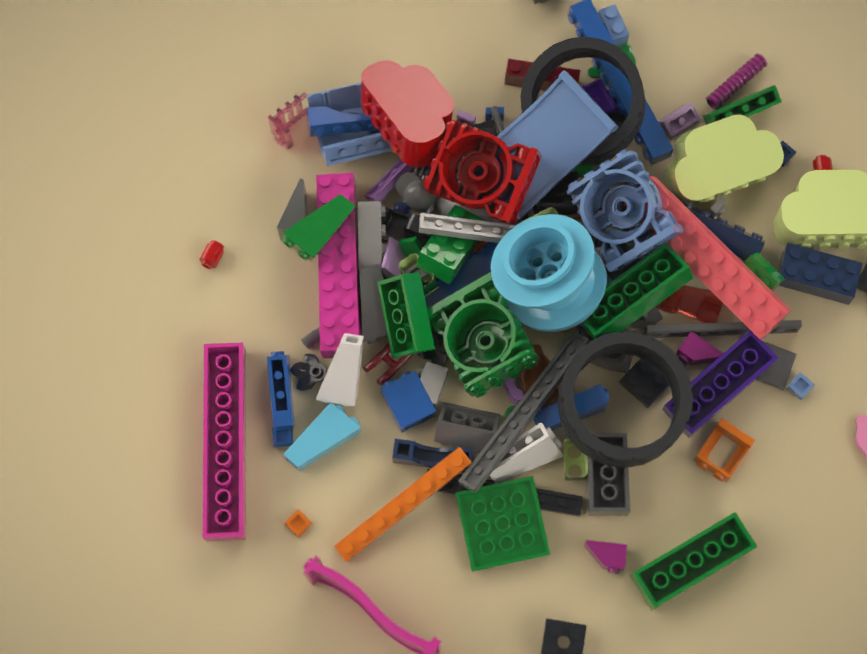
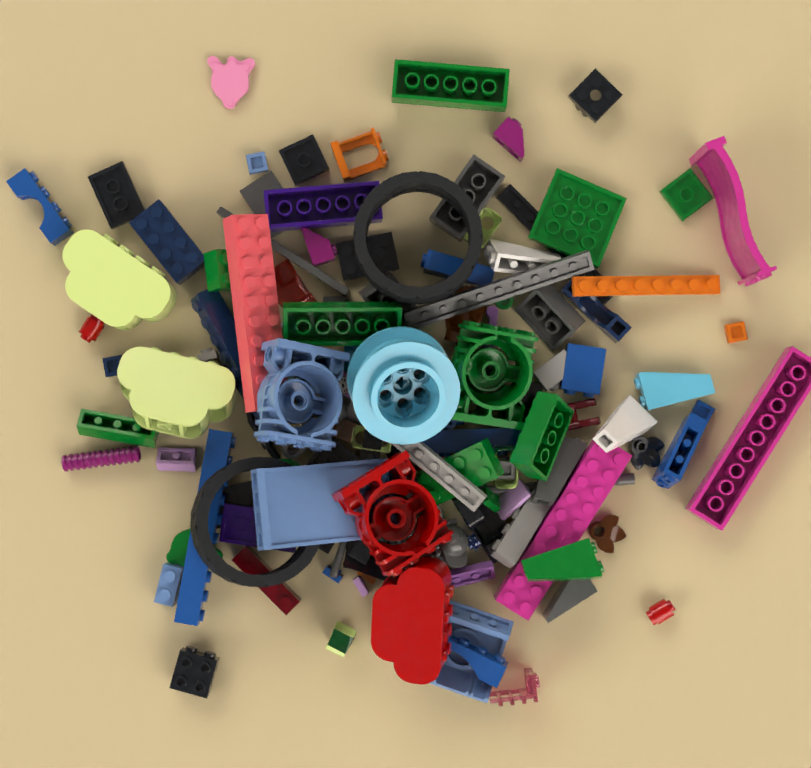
camera: 150 degrees left, 15 degrees up
none -> black plate [279,134,330,186]
none -> piece [326,621,357,657]
none -> reddish brown plate [588,514,626,553]
none -> green tile [659,168,713,221]

